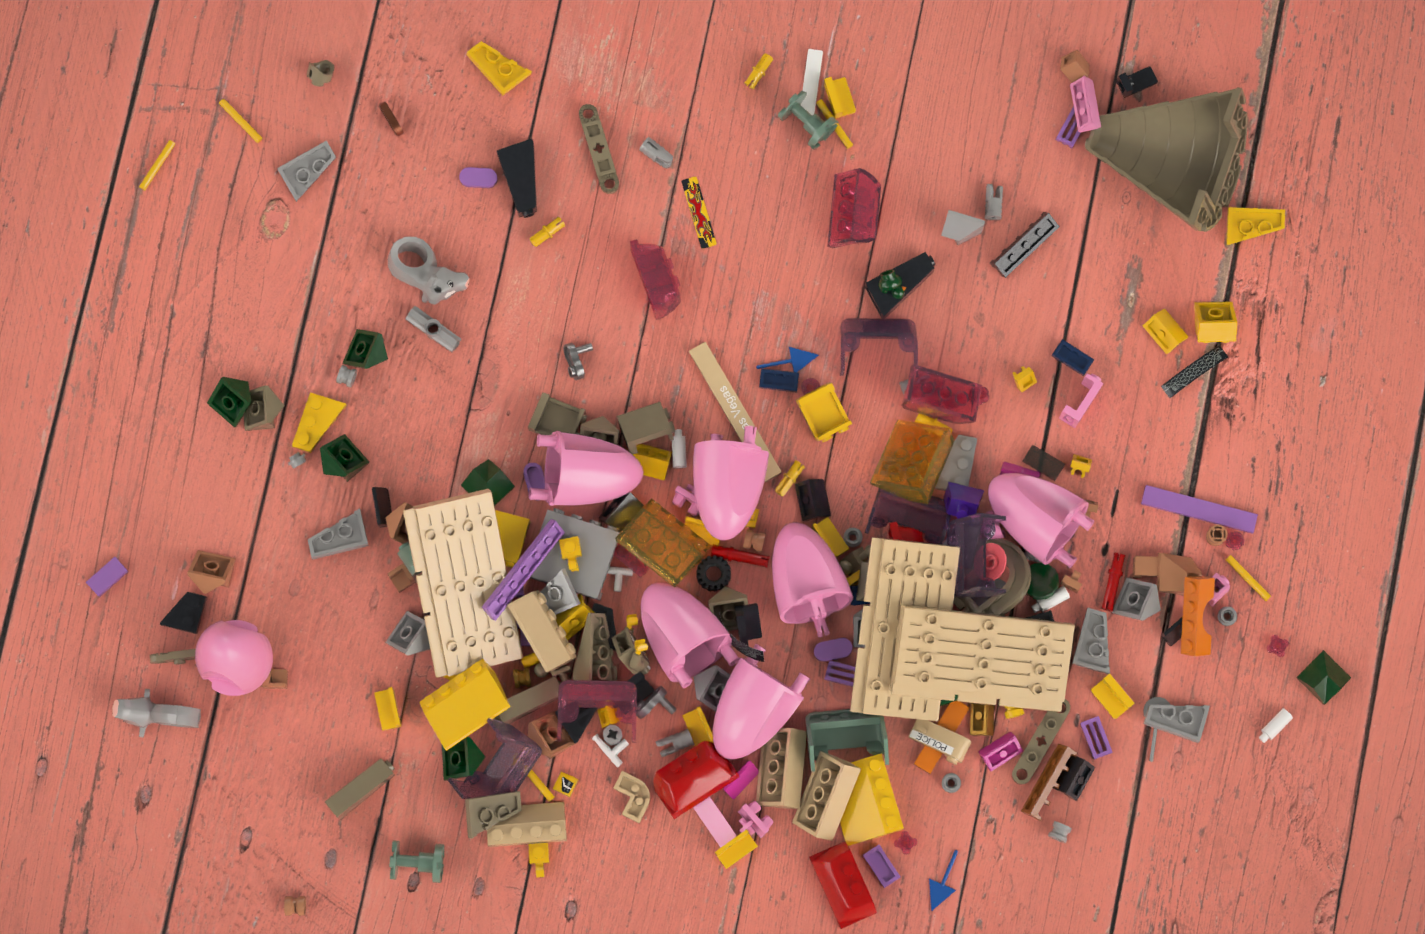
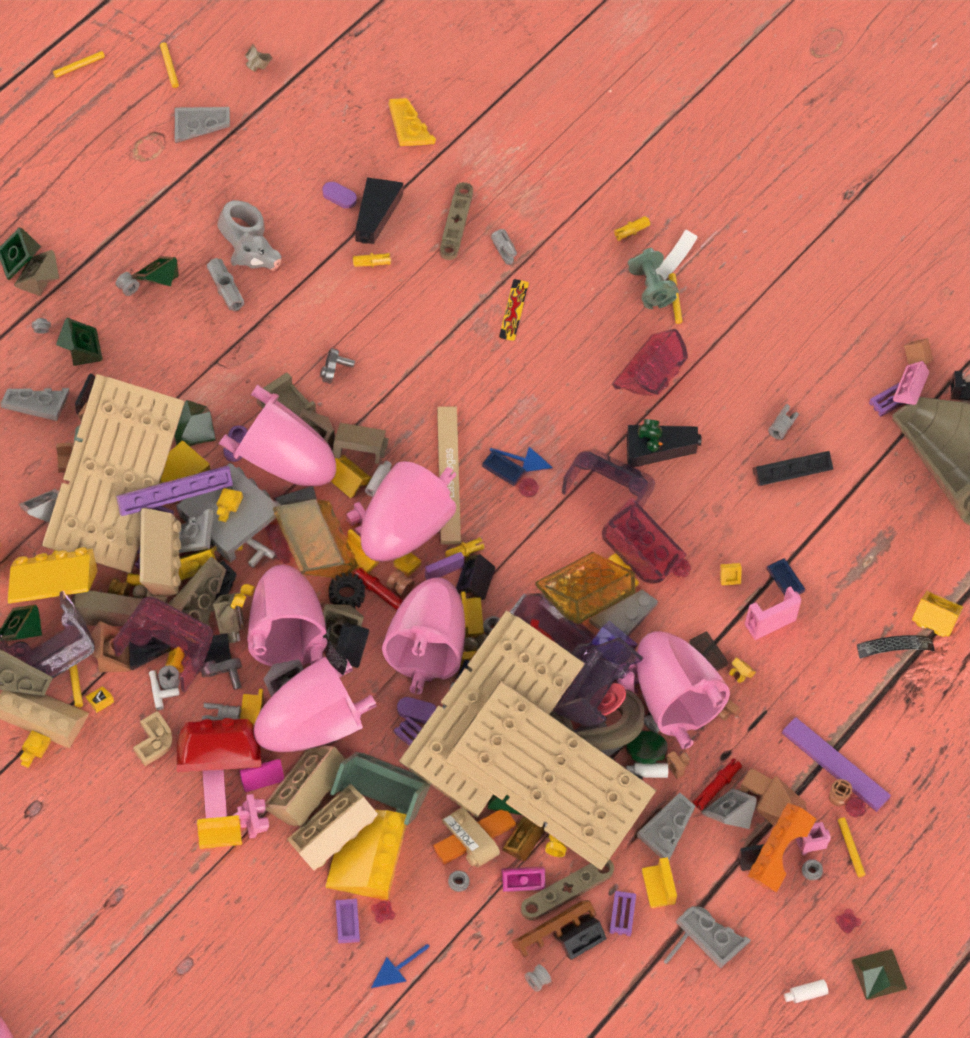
camera: 25 degrees right, 20 degrees down
yellow wing [292,392,347,453] -> none
copper tile [379,101,404,136] -> none
clear pink windscreen [630,239,681,320] -> none
yellow panel [796,382,852,443] -> none
red windscreen [809,841,877,929] -> none
yellow panel [824,77,856,119] -> none
light grey slope [941,210,985,245] -> none
yellow panel [1142,309,1188,354] -> none
none -> medium lavender tile [425,552,464,580]

